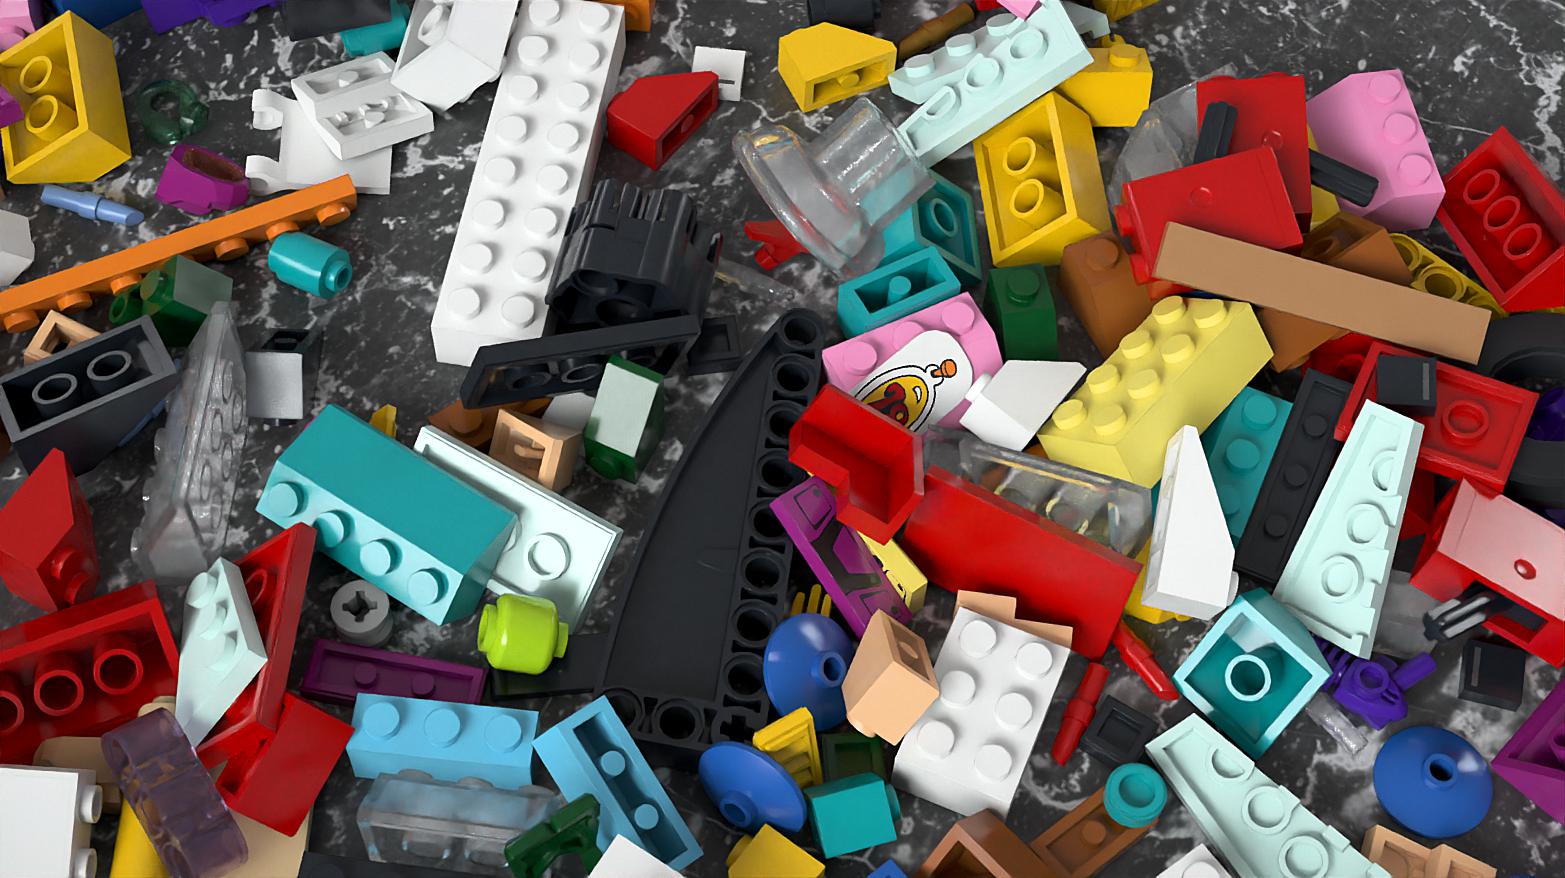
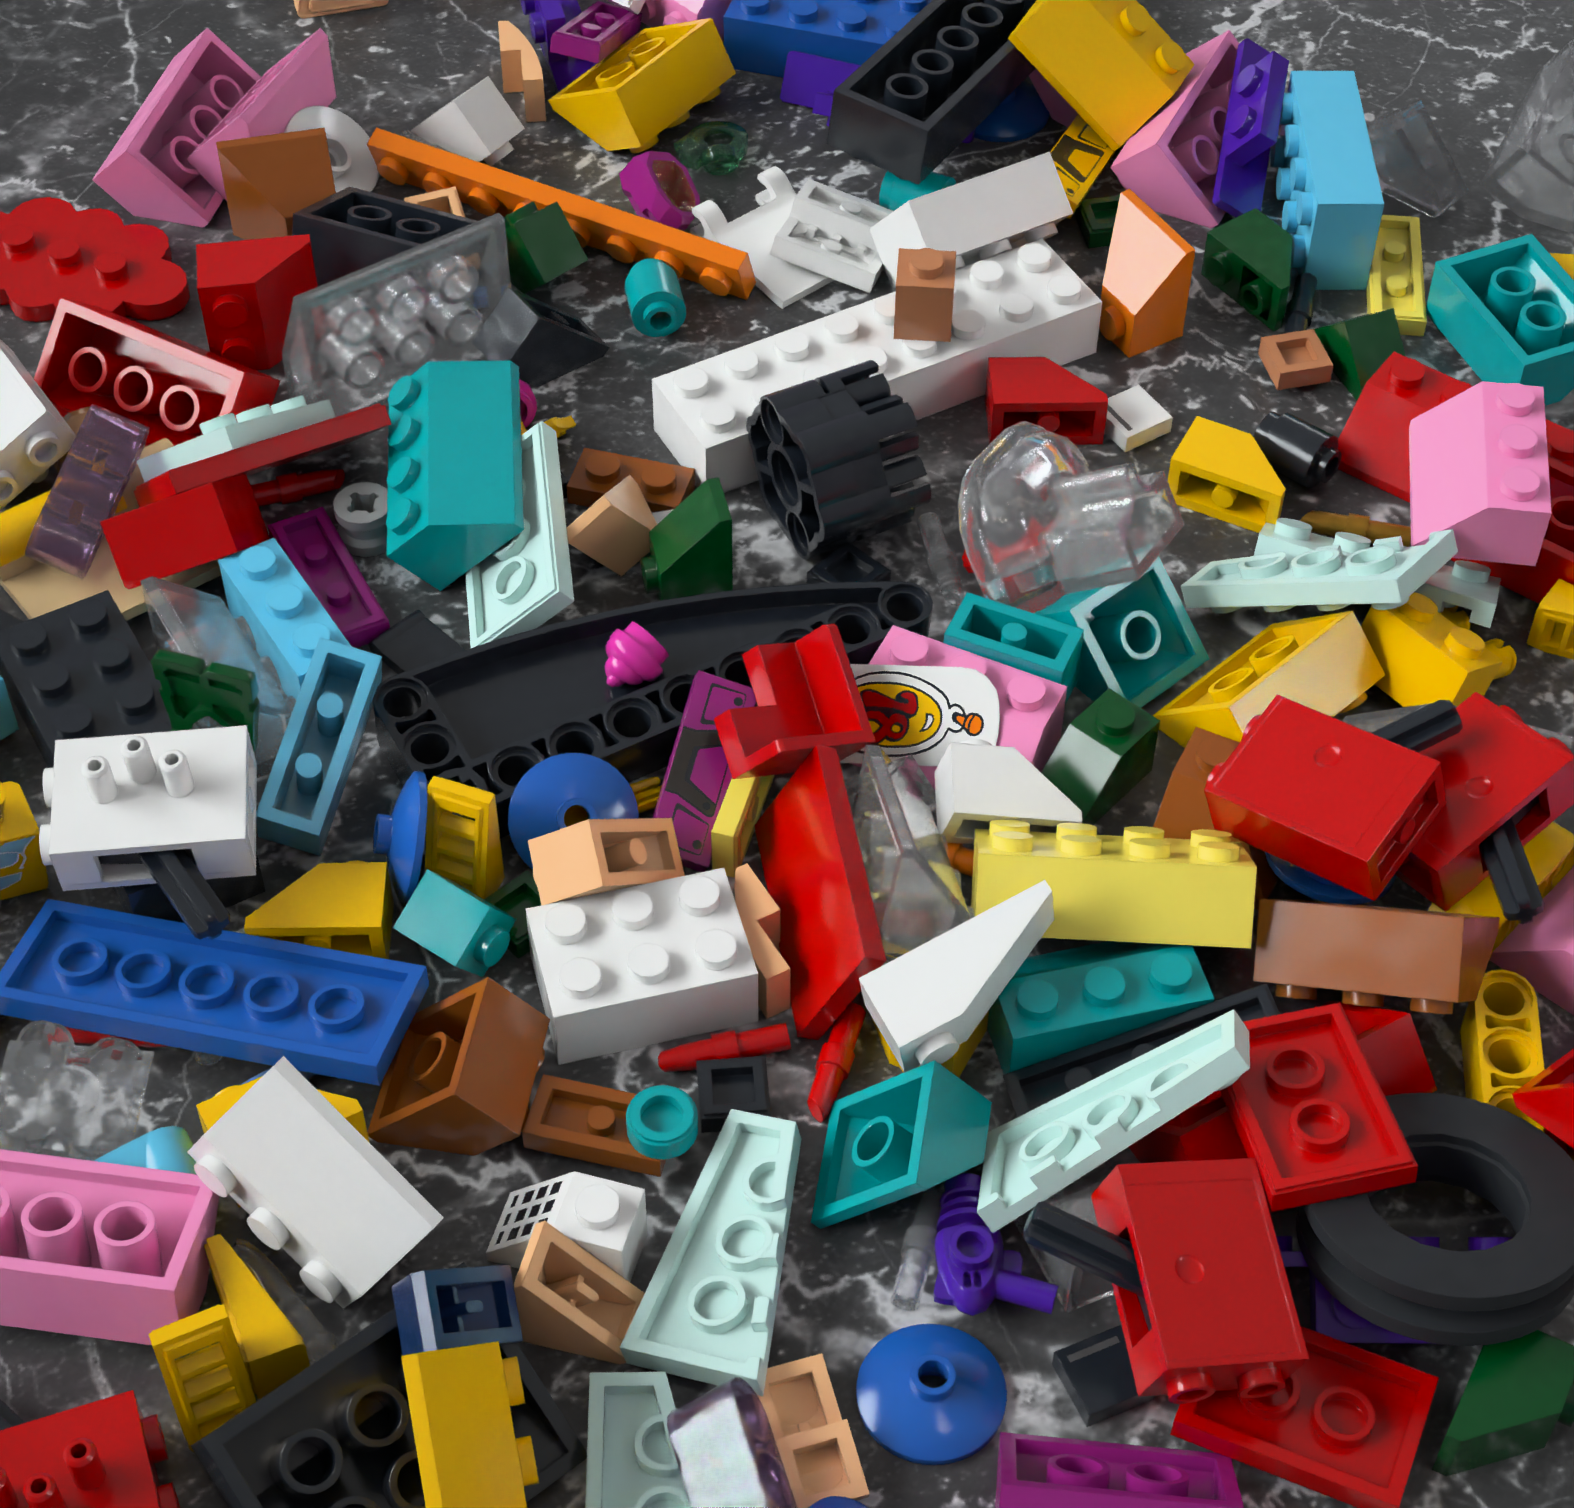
camera: 55 degrees right, 10 degrees down
medium blue piece [42,183,144,226] -> none
black tile [459,314,701,410] -> none
lime head [477,592,569,675] -> none
medium nougat tile [1151,221,1492,365] -> none
black tile [1375,355,1437,417] -> none
none -> dark pink plate [605,622,669,687]
none -> nougat brick [893,248,956,342]

